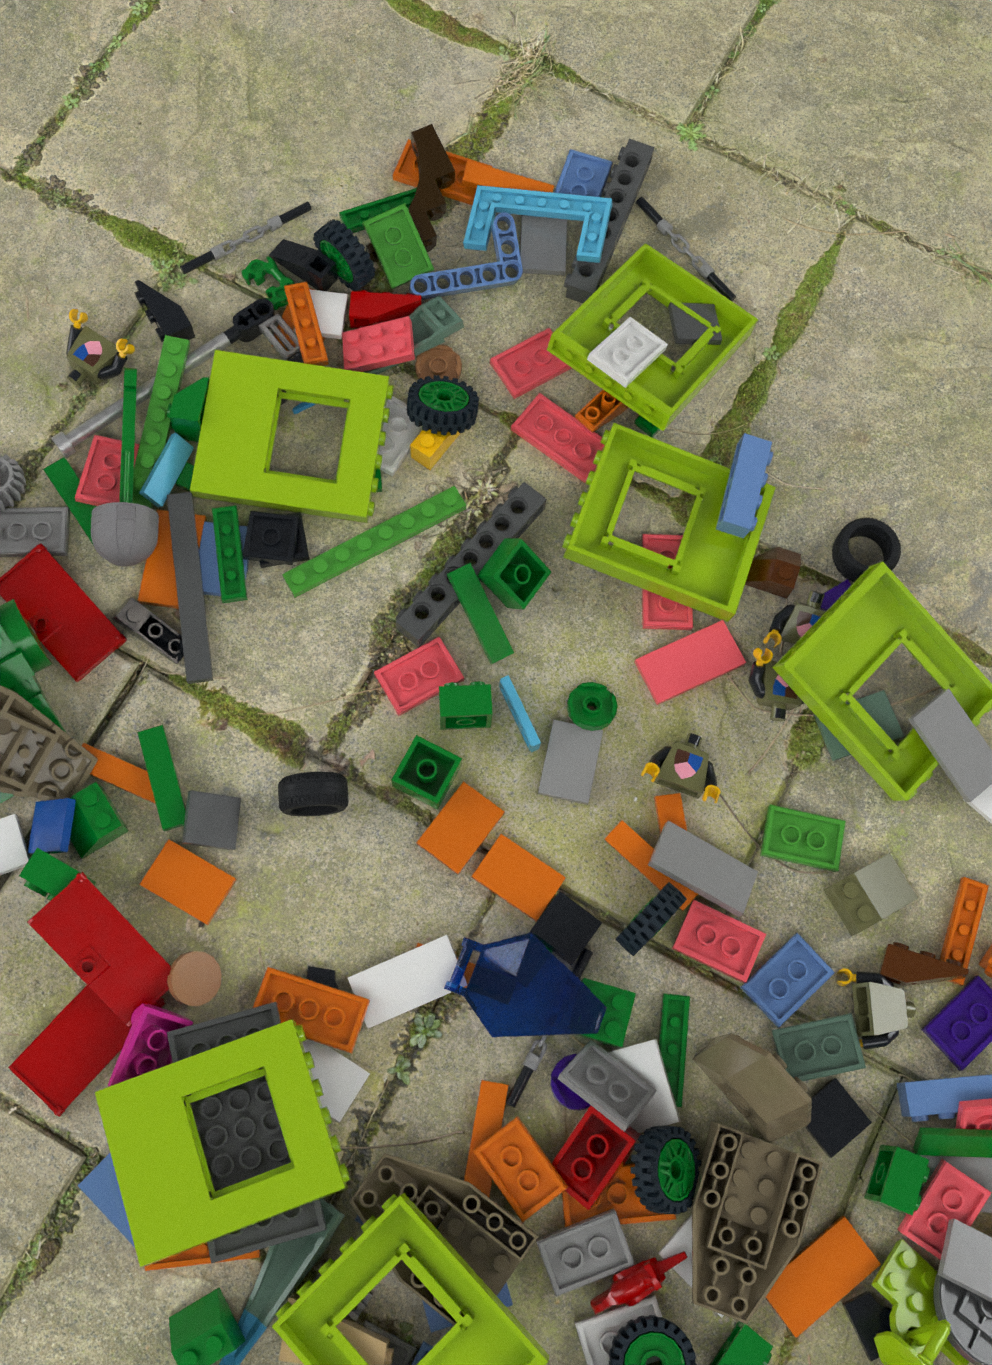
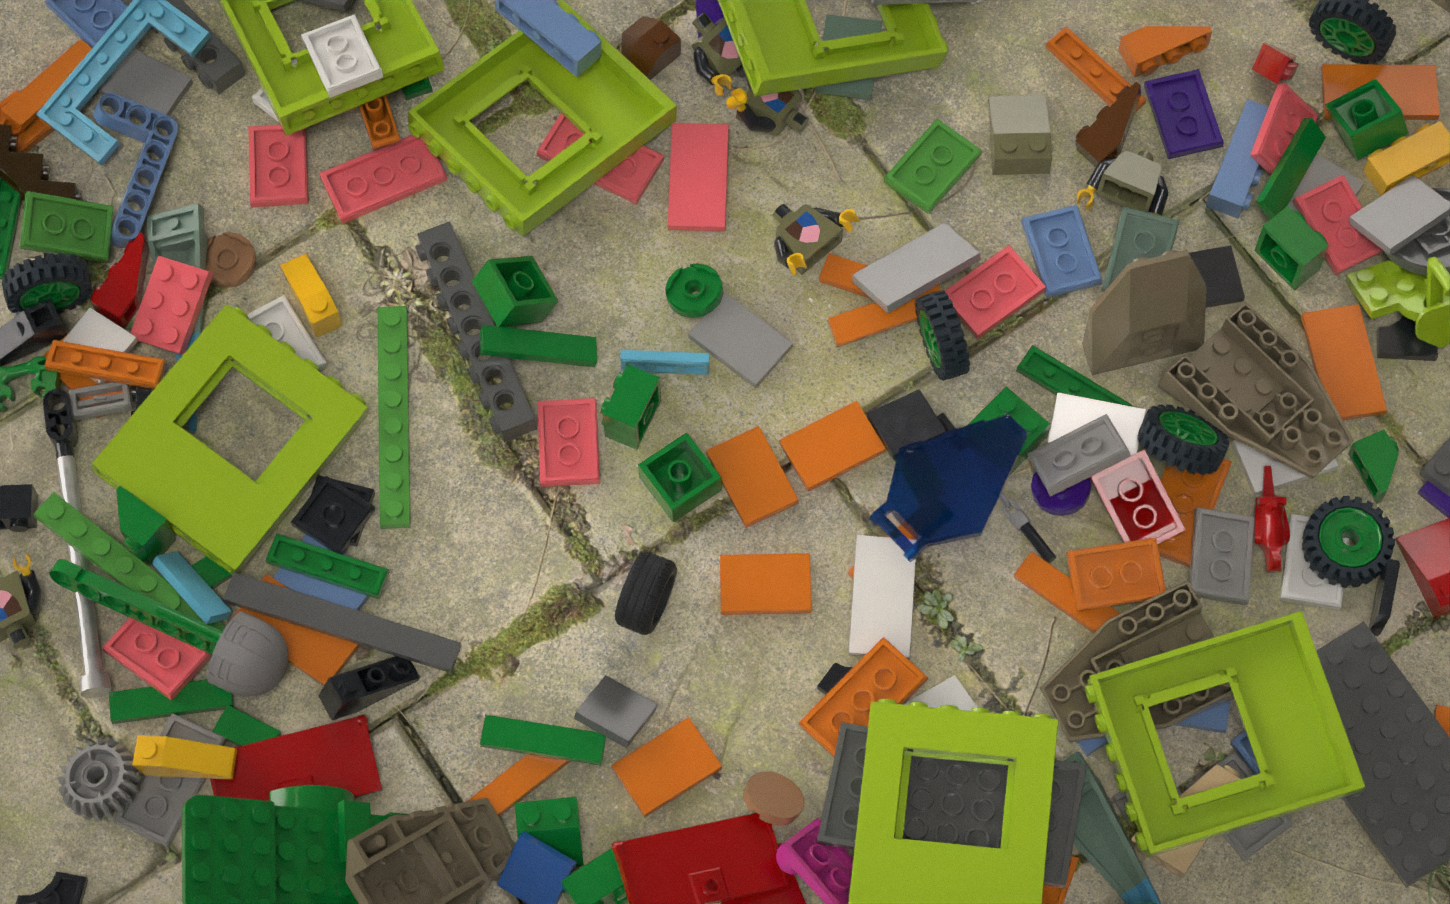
camera: 55 degrees left, 5 degrees down
black wheel [406,375,479,435] -> none
none -> yellow slope [132,735,237,779]
none -> green tile [212,705,282,746]
none -> orange tile [720,553,812,615]

